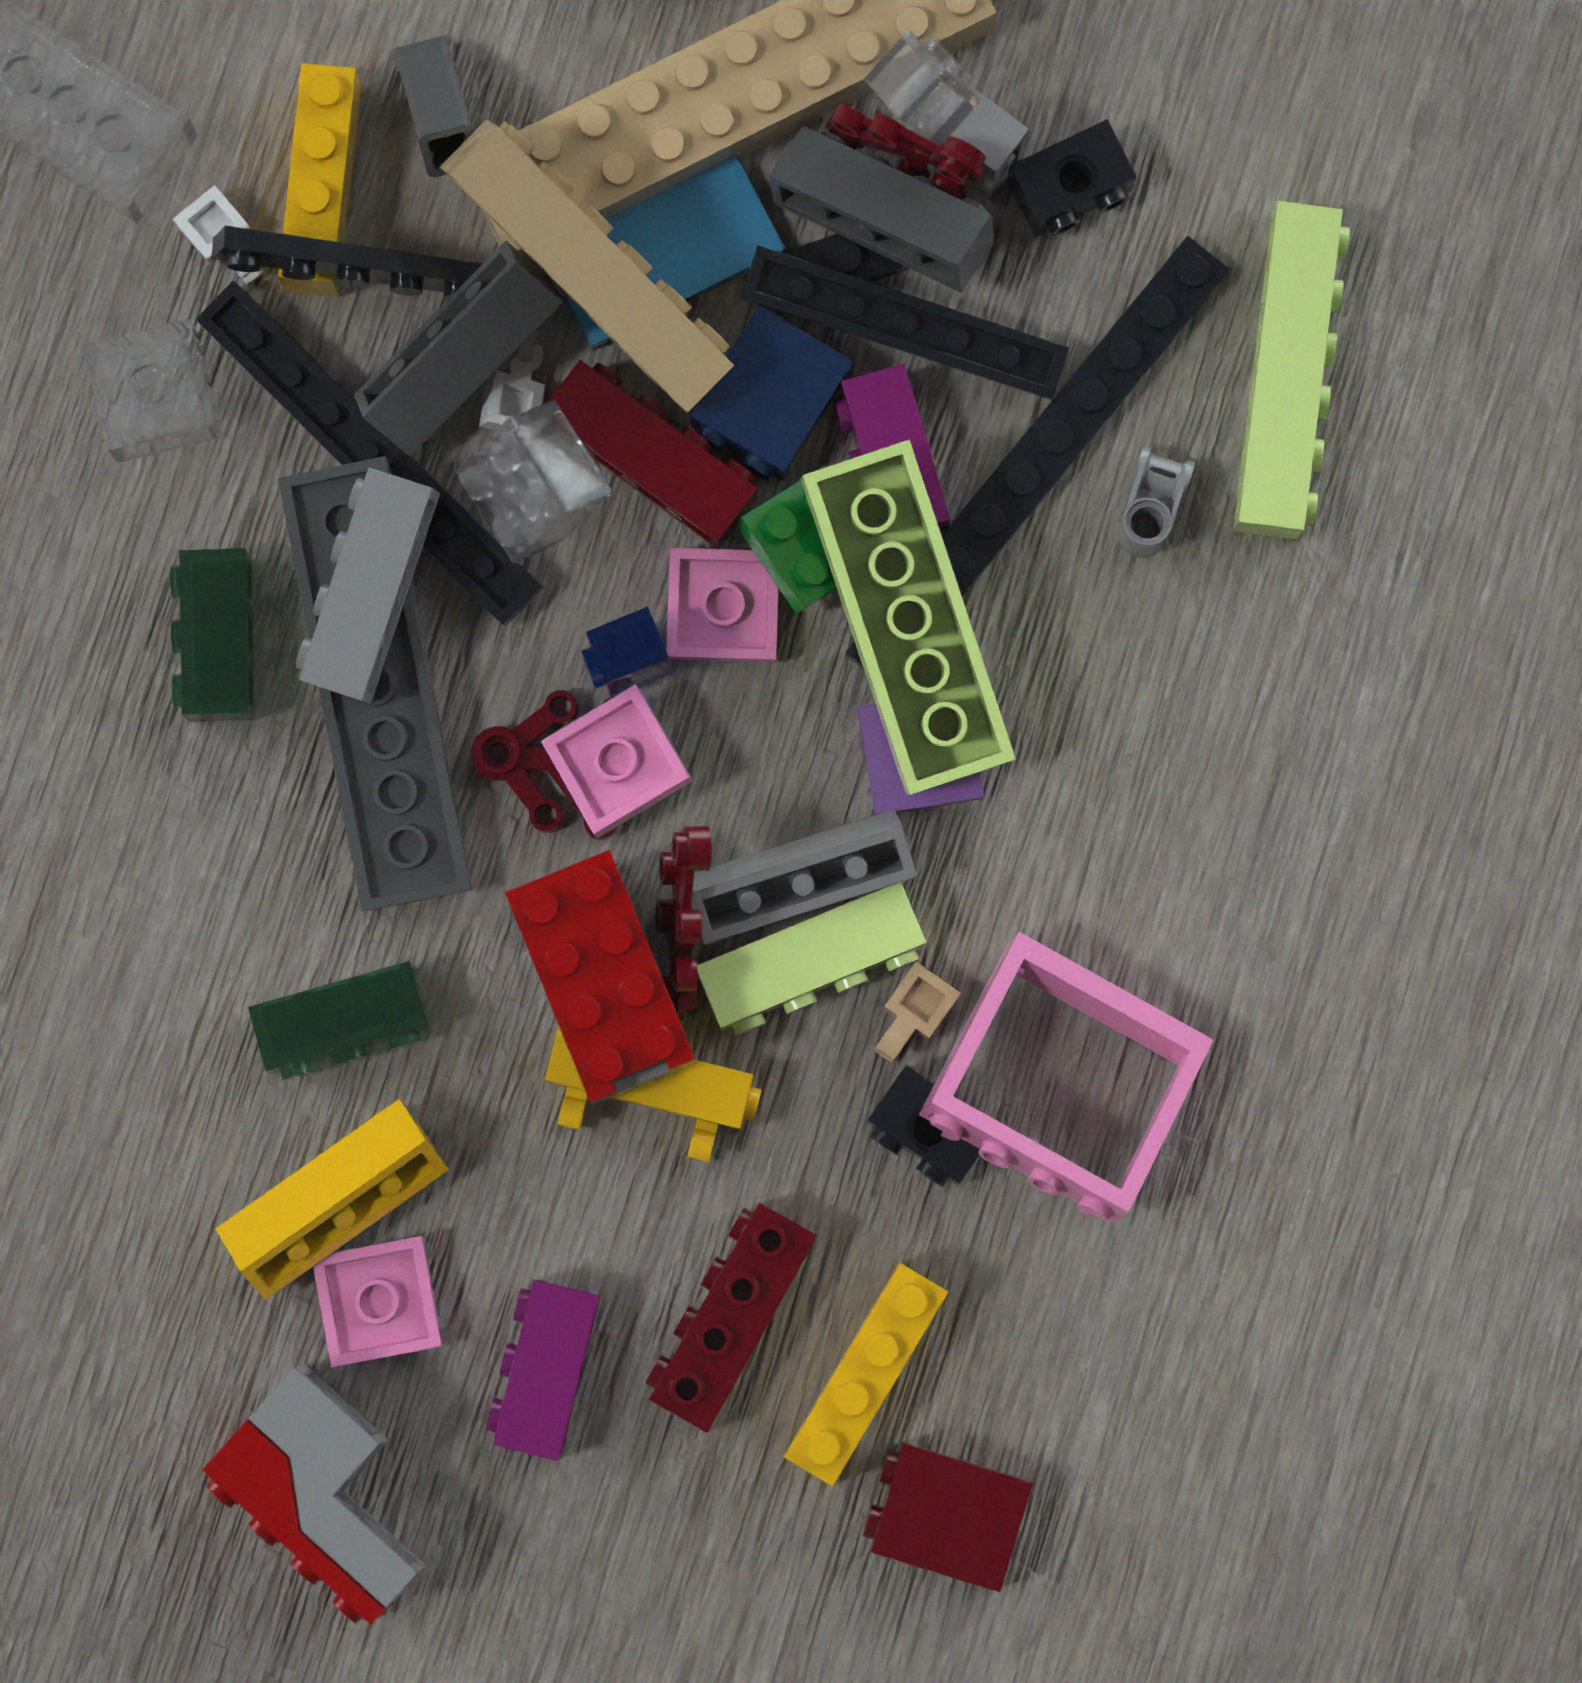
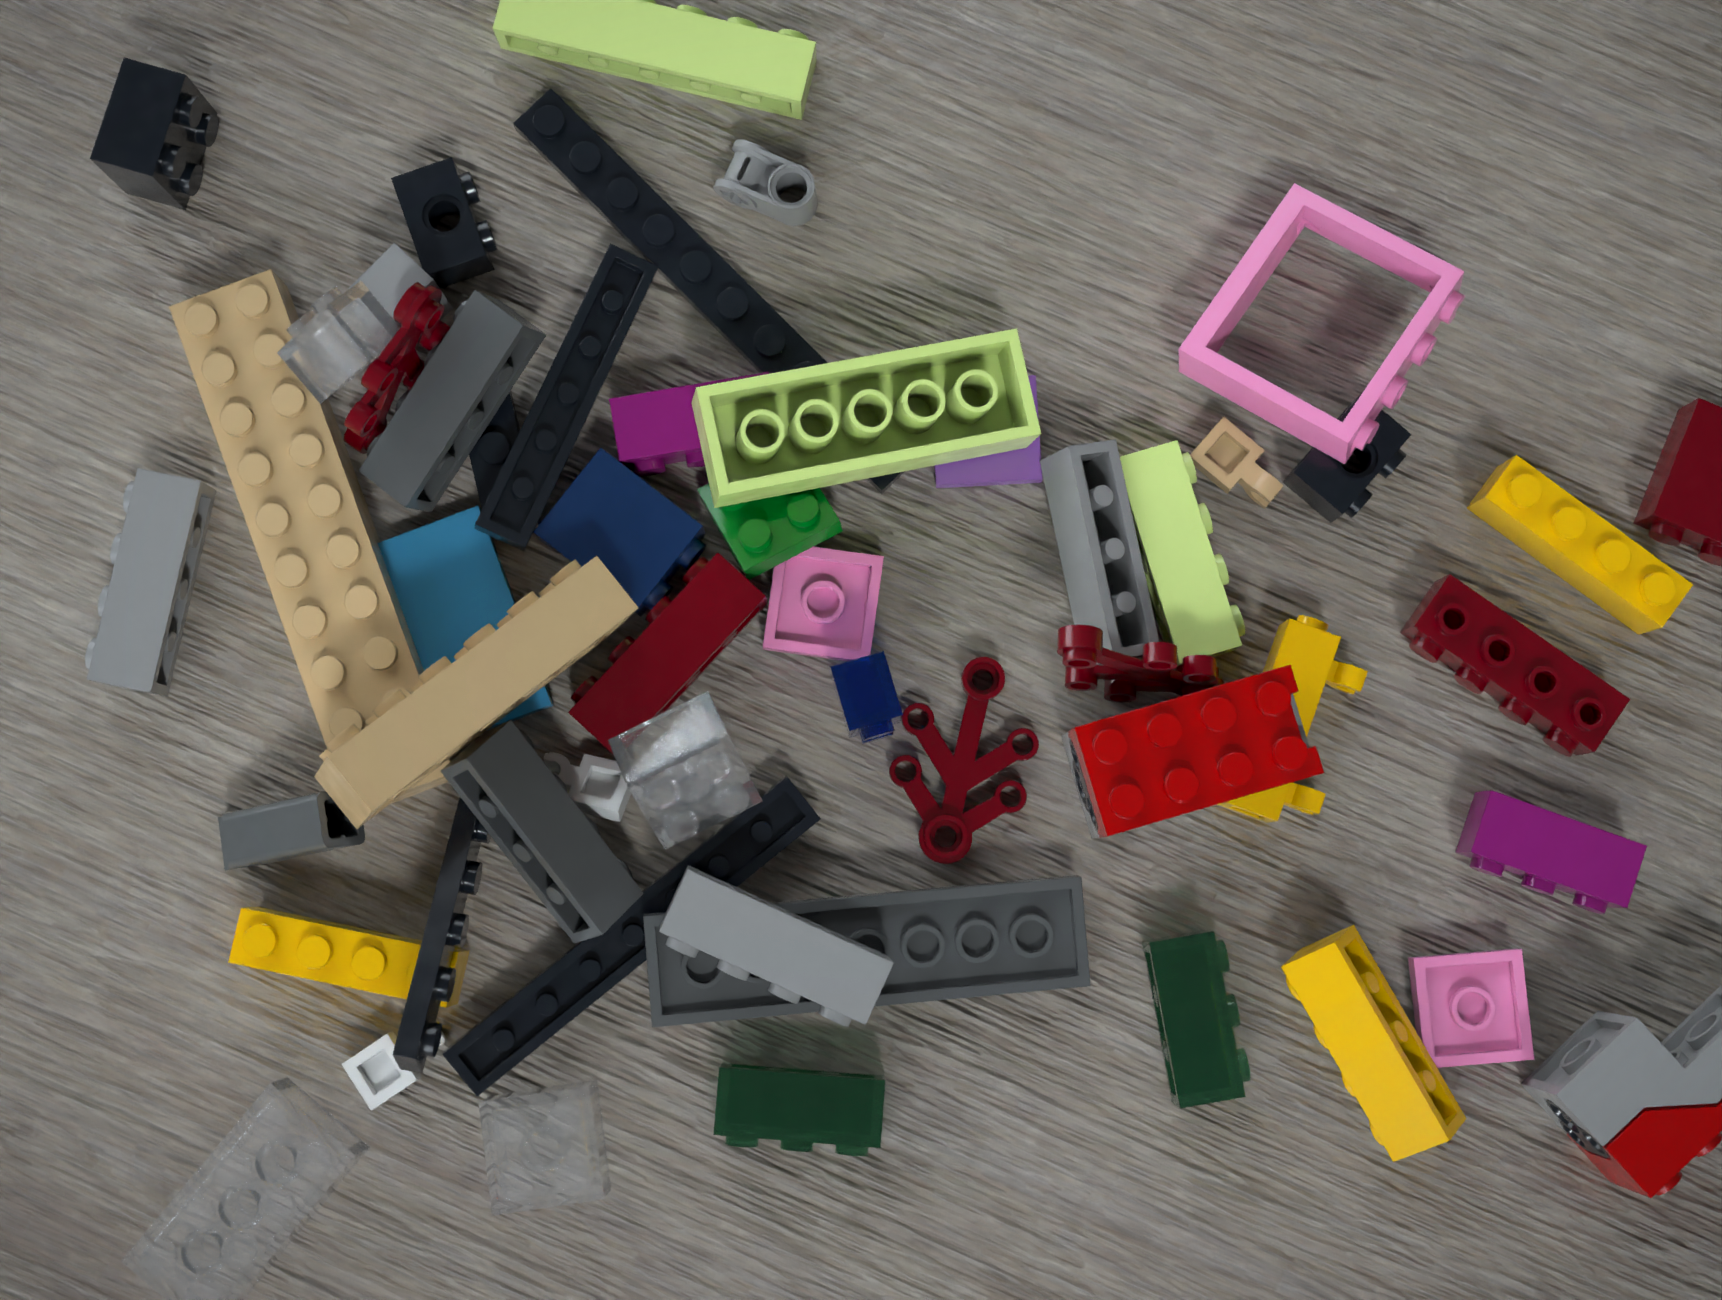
camera: 85 degrees left, 0 degrees up
bright pink plate [541,684,693,838] -> none

